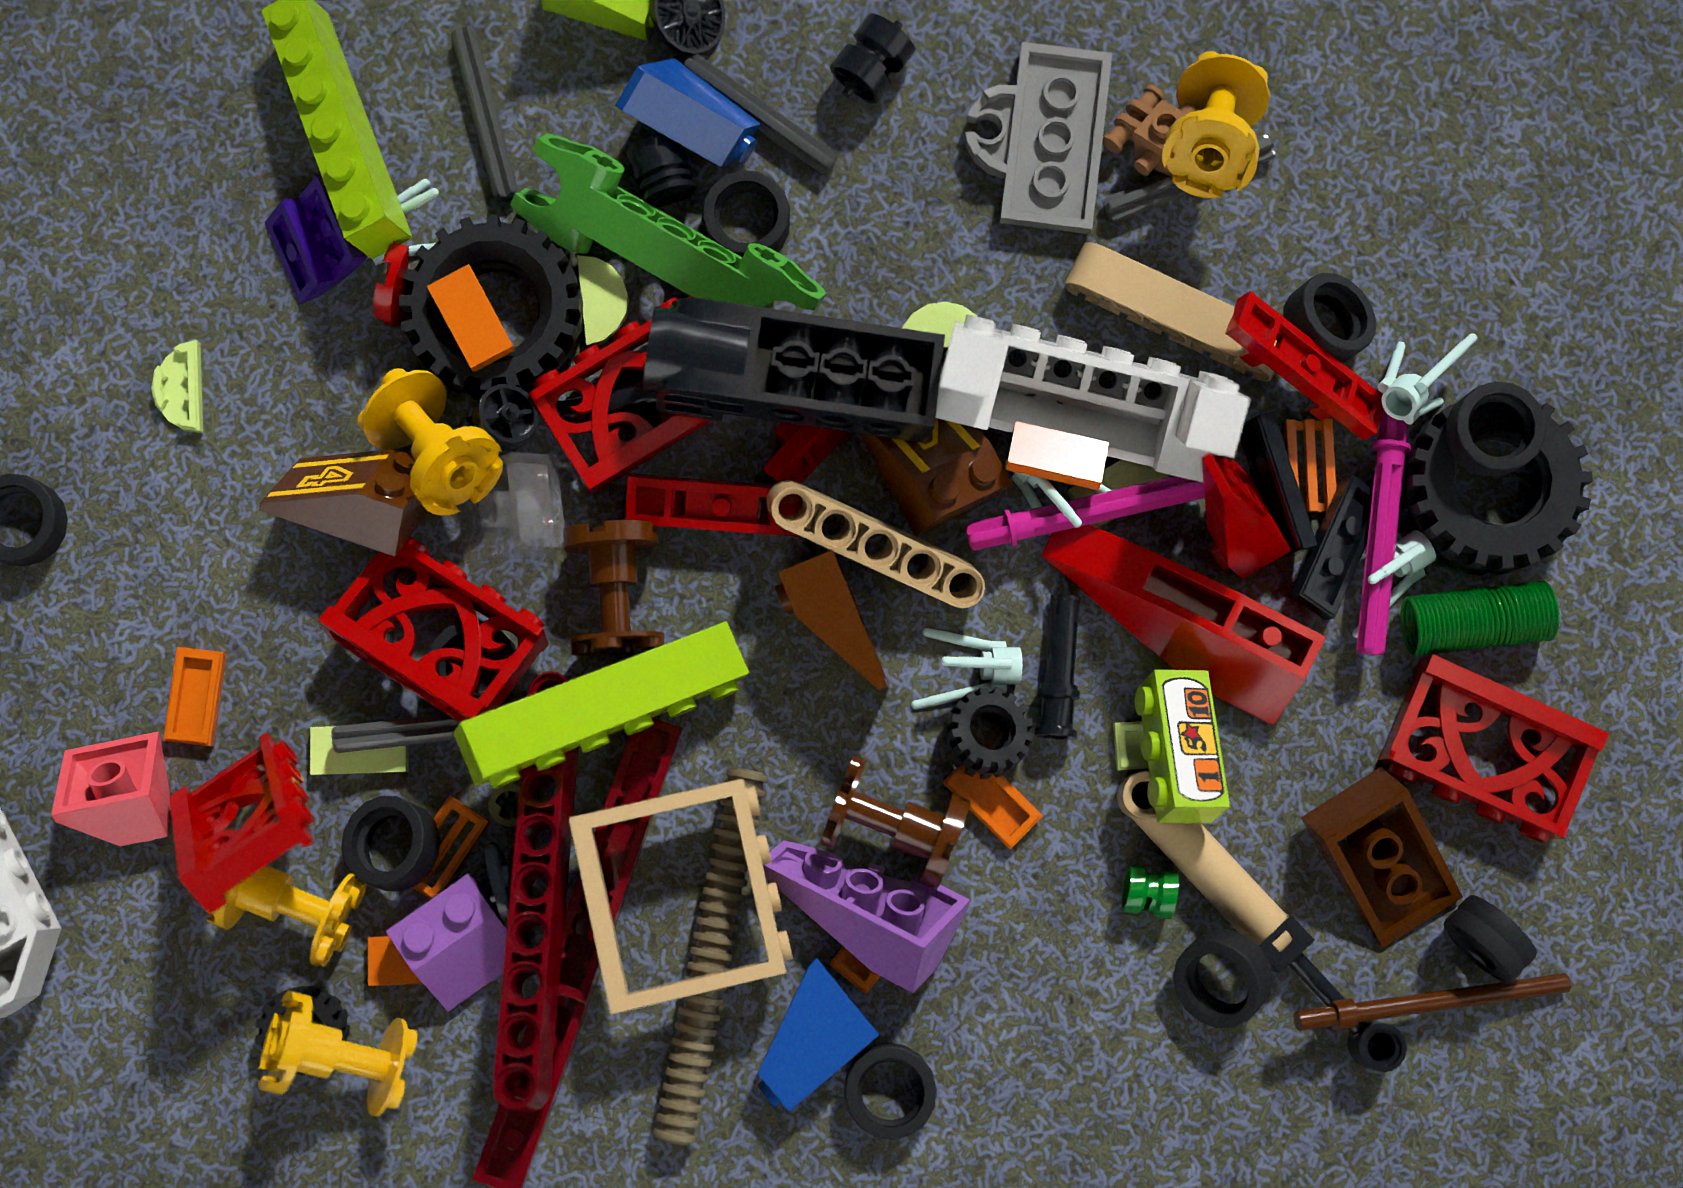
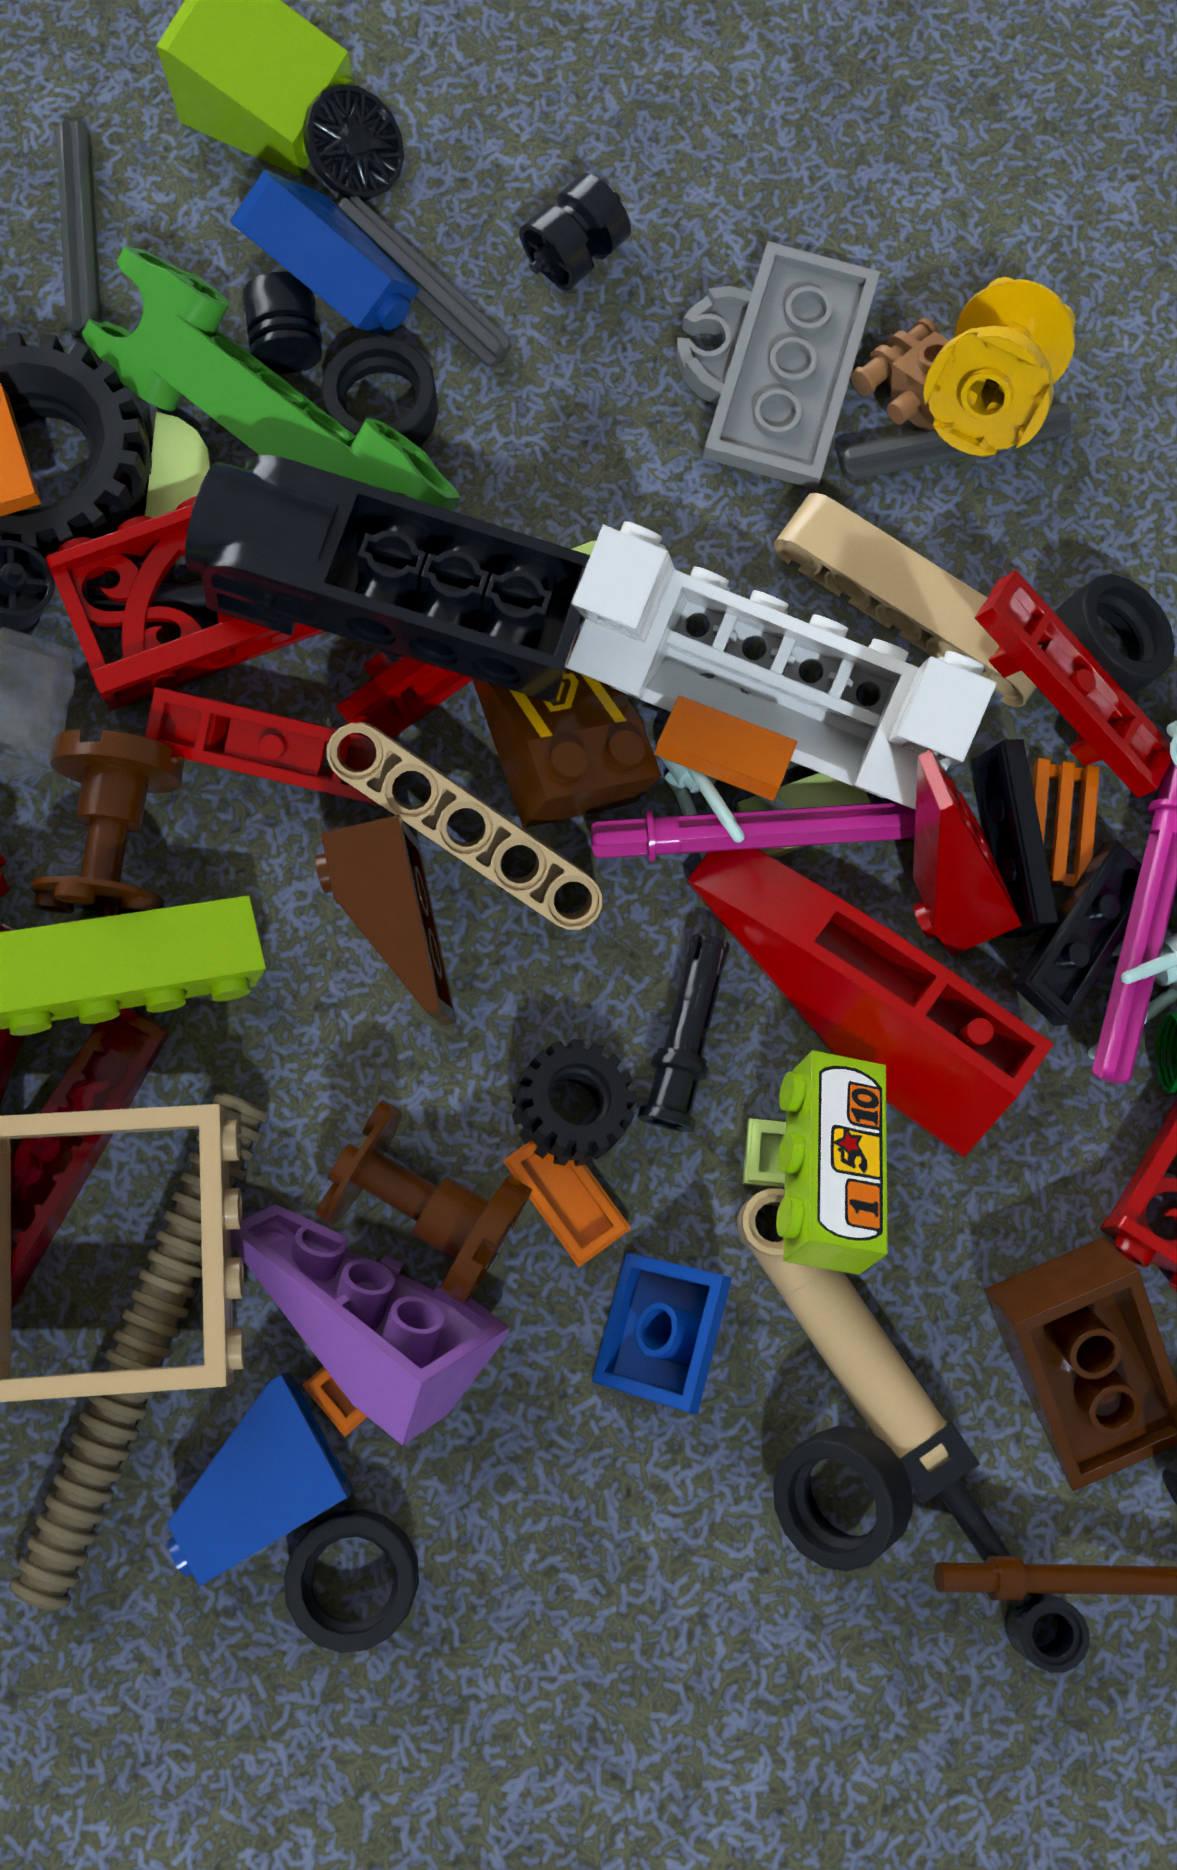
camera: 10 degrees right, 5 degrees down
light aqua plant [911,628,1023,710] -> none
green wheel [1121,865,1179,920] -> none
none -> blue slope [592,1252,732,1415]

